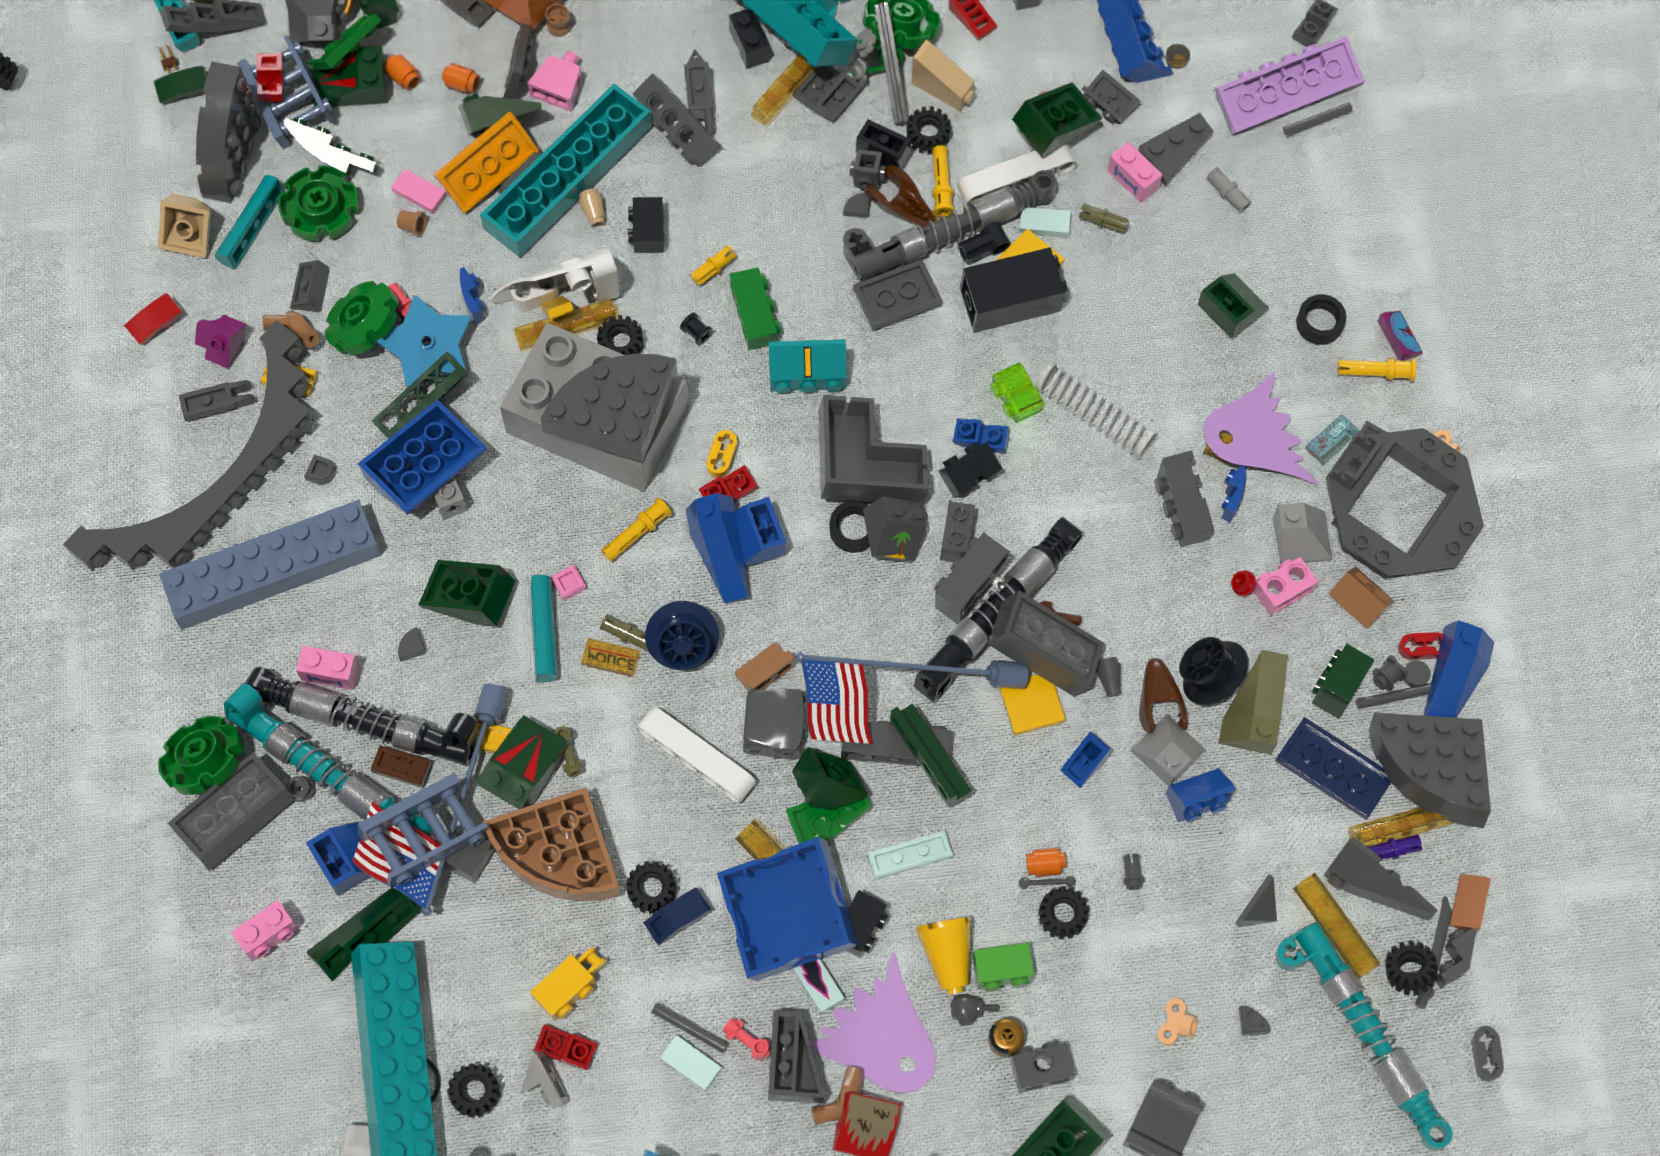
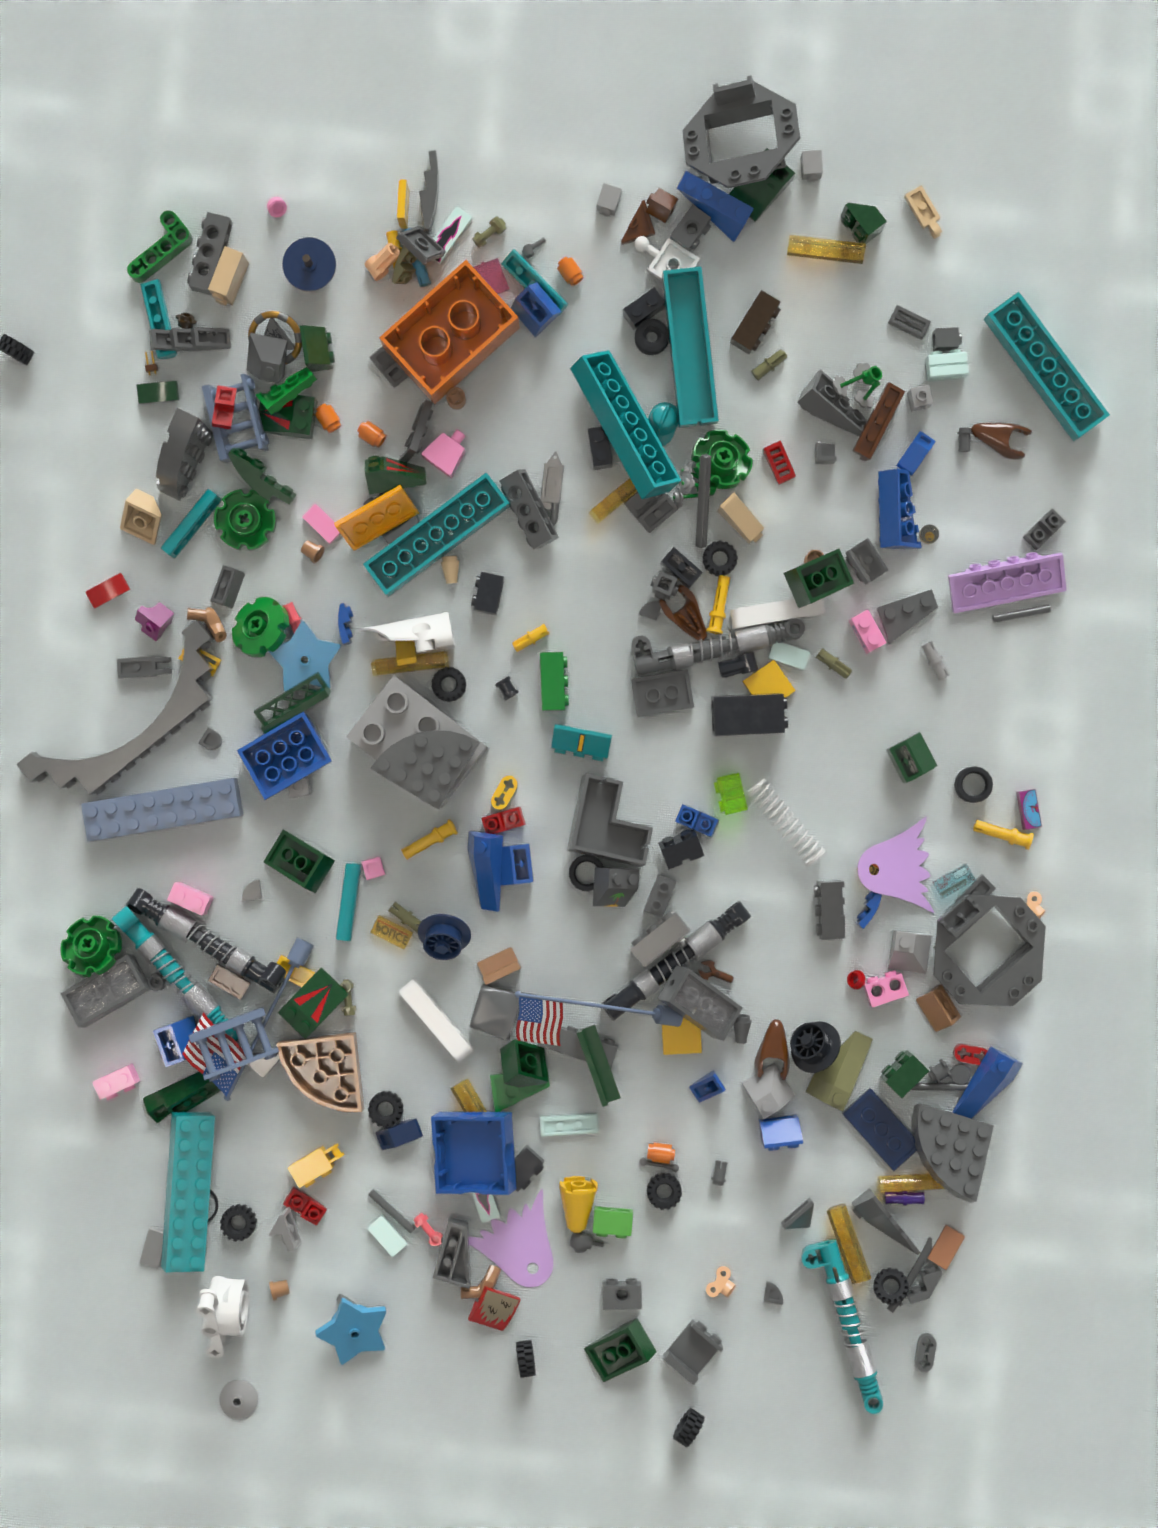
camera: 15 degrees right, 20 degrees up
pearl gold head [988,1018,1025,1058] -> none

